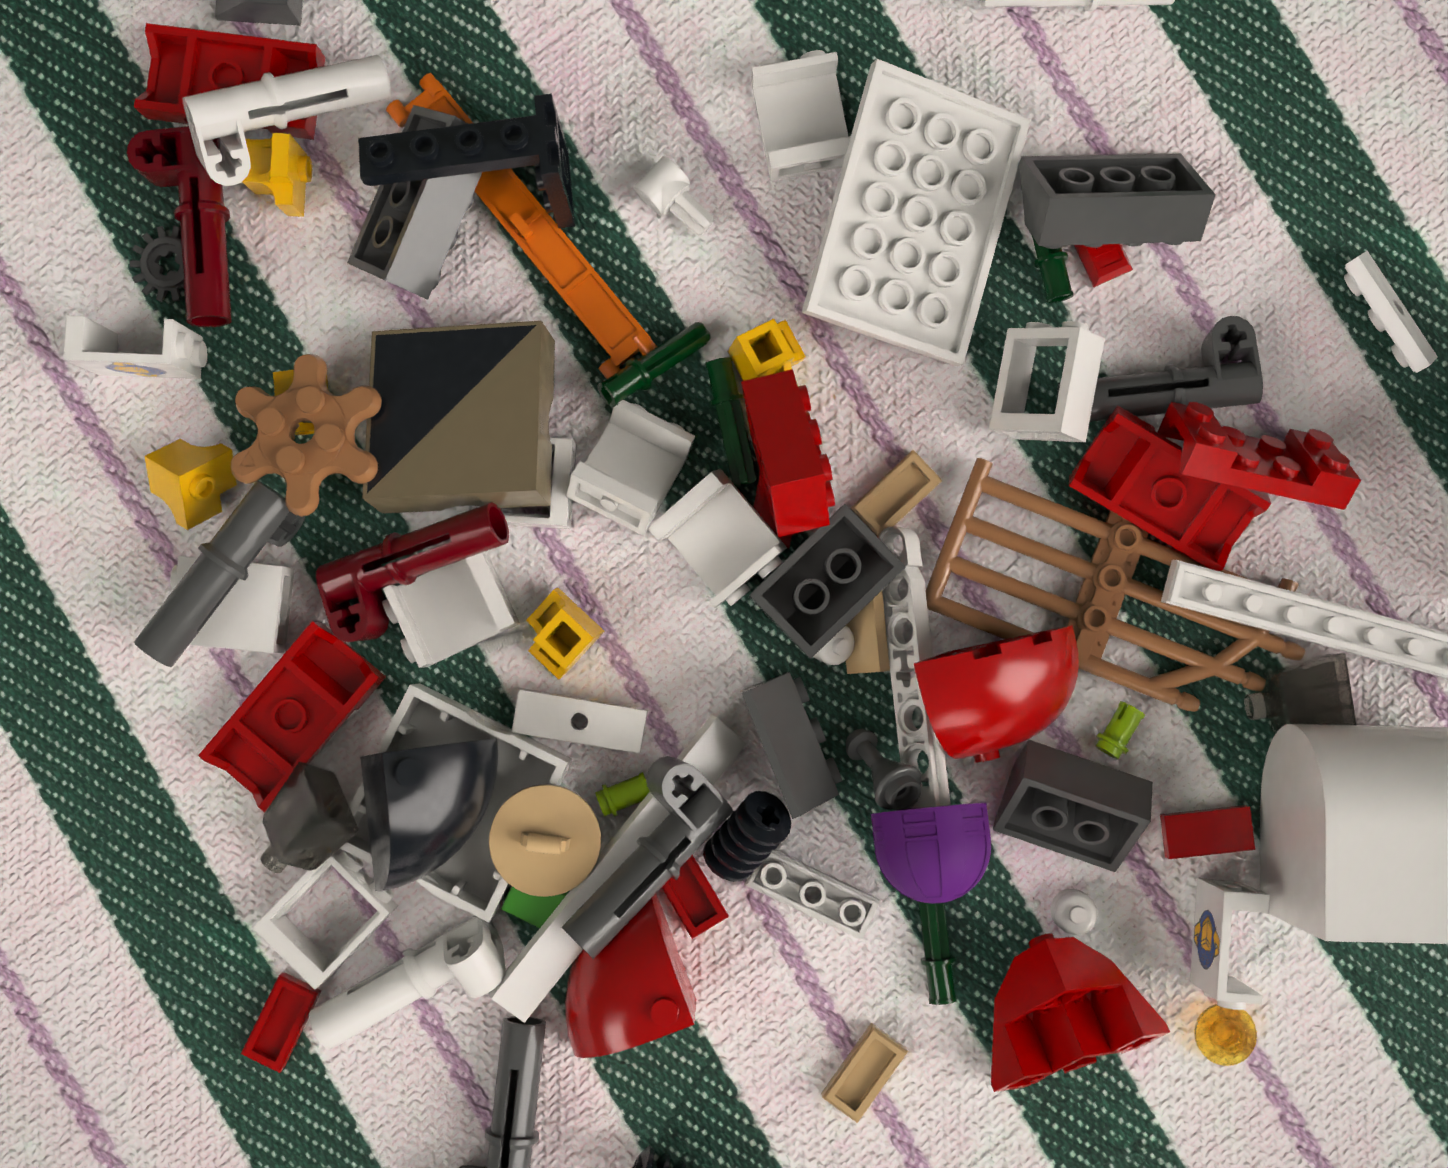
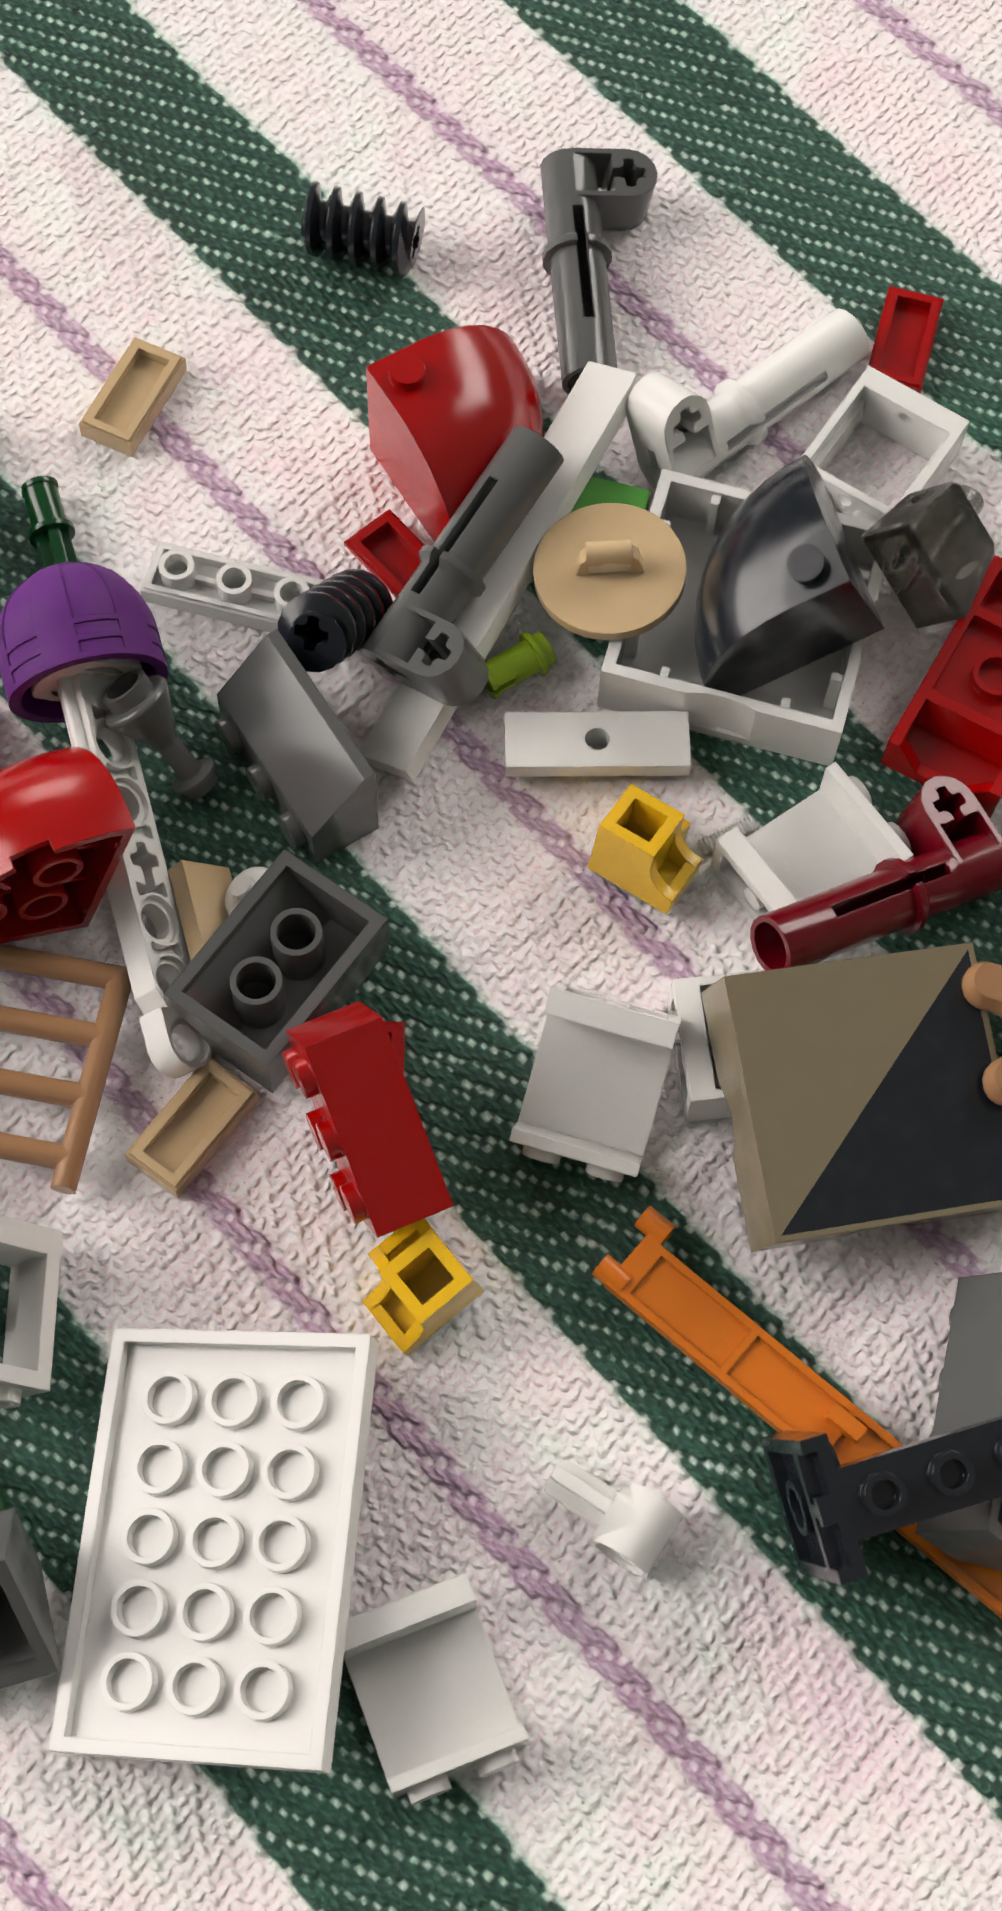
camera: 165 degrees right, 20 degrees down
dark green axle [597,322,711,407] -> none
white panel [648,469,787,608] -> none
dark green axle [705,357,757,486] -> none

